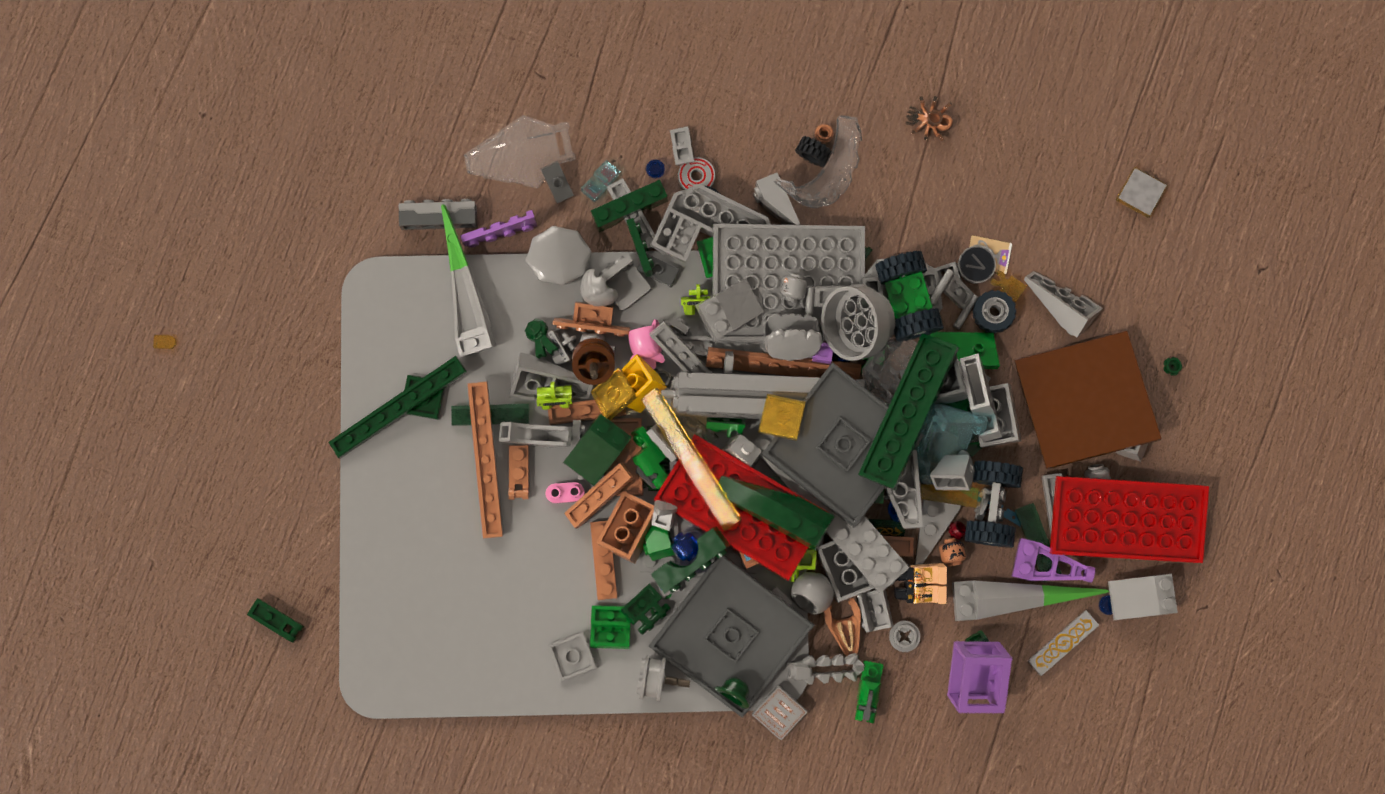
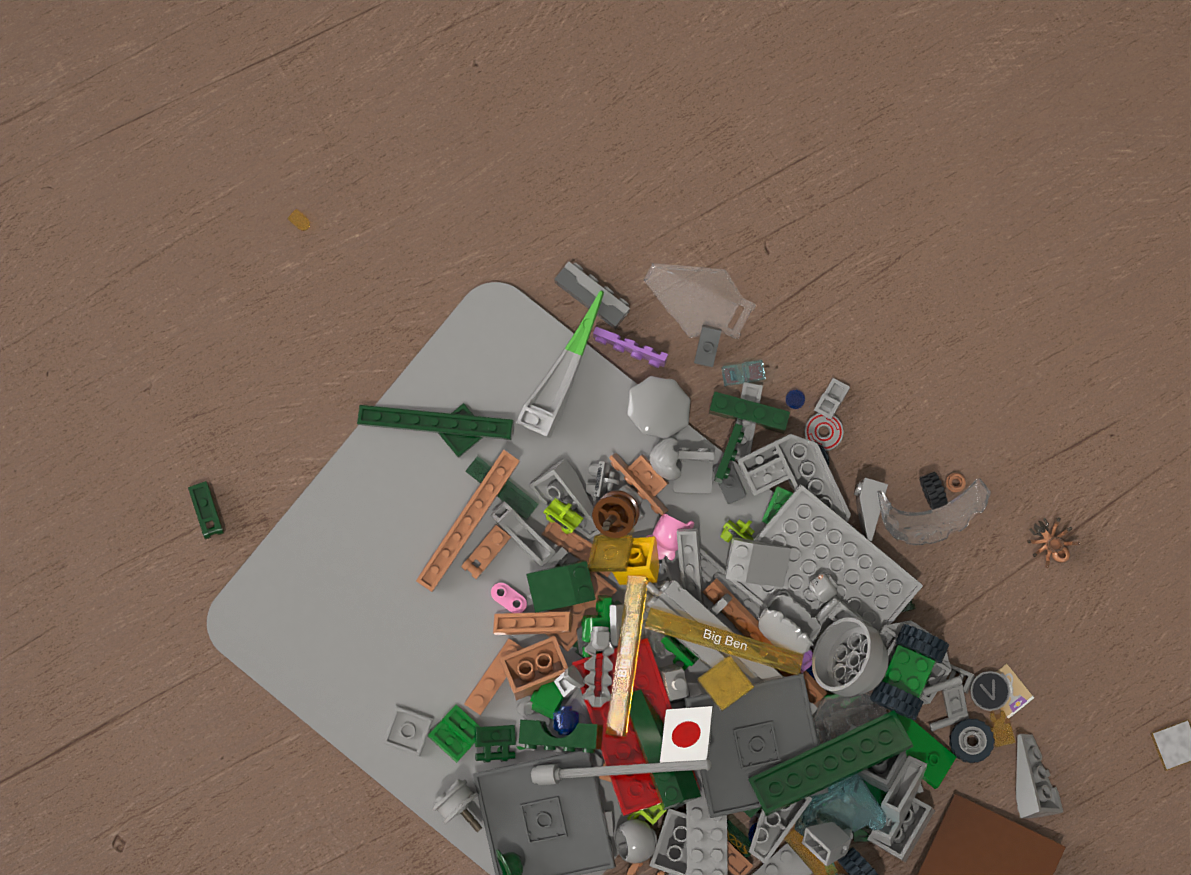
camera: 45 degrees right, 0 degrees up
dark green piece [525,319,558,359] -> none
light grey plate [669,318,690,336] -> none
none -> flag [531,706,714,785]
none -> light grey sword [582,626,614,708]
none -> clear yellow tile [645,608,804,675]

